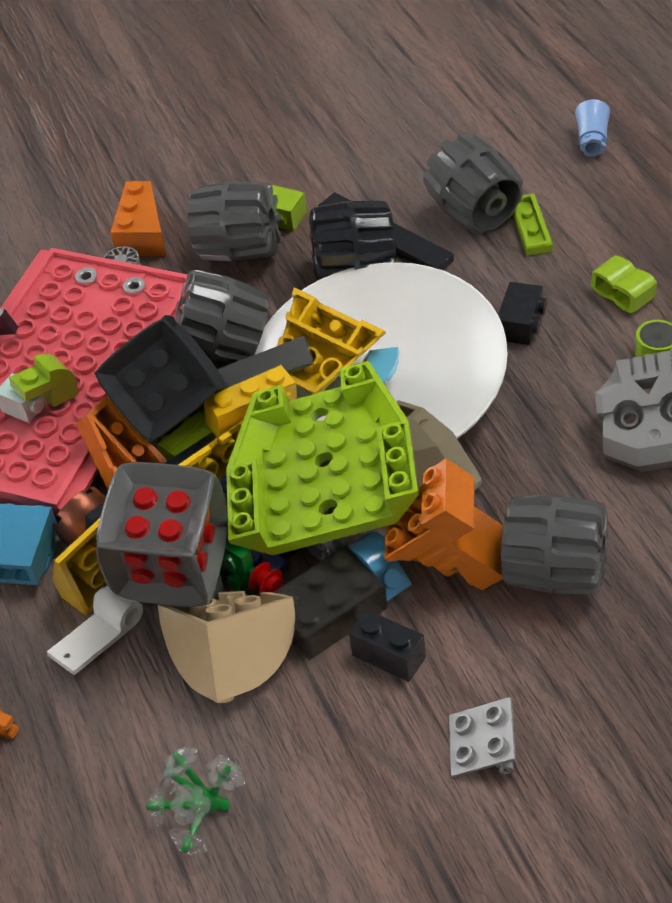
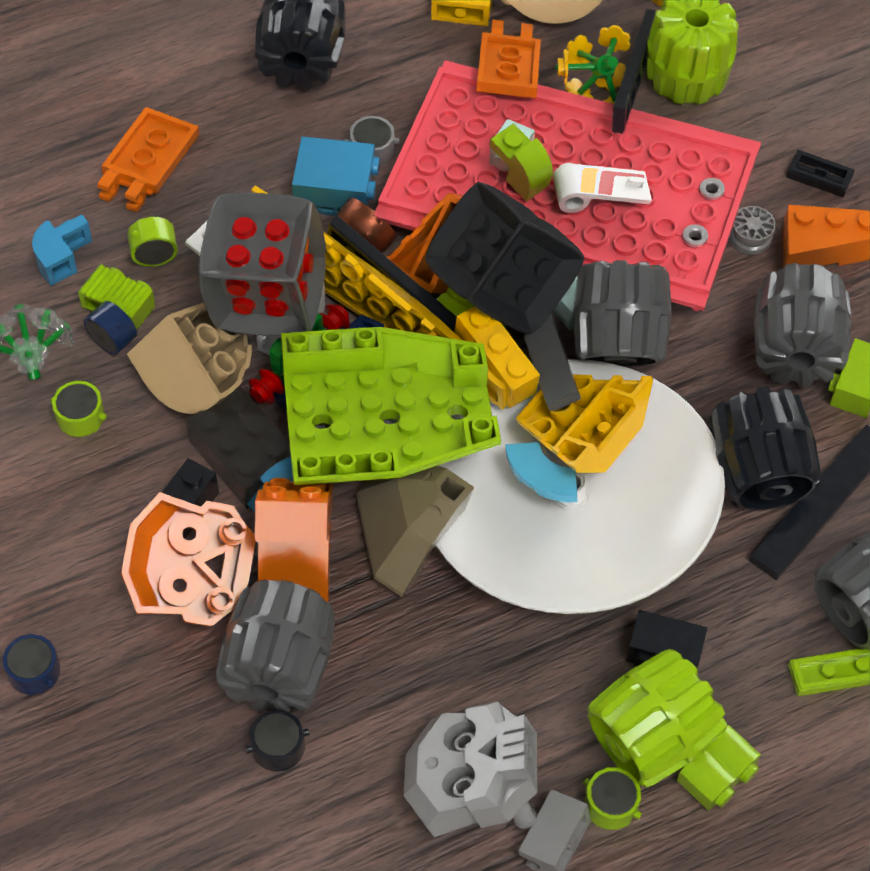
camera: 80 degrees right, 10 degrees up
light grey hinge [449,697,517,778] -> none
none -> piece [3,634,60,695]
none -> dark azure brick [32,214,92,286]
none -> piece [50,381,107,437]
none -> lime brick [78,264,155,330]
none -> dark blue piece [83,301,137,355]
none -> brick [121,492,256,627]
none -> lime piece [127,217,178,267]
none -> piece [245,710,310,772]
none -> white door [553,163,652,213]
none -> lime wheel [587,649,727,788]
none -> black tile [786,150,855,198]

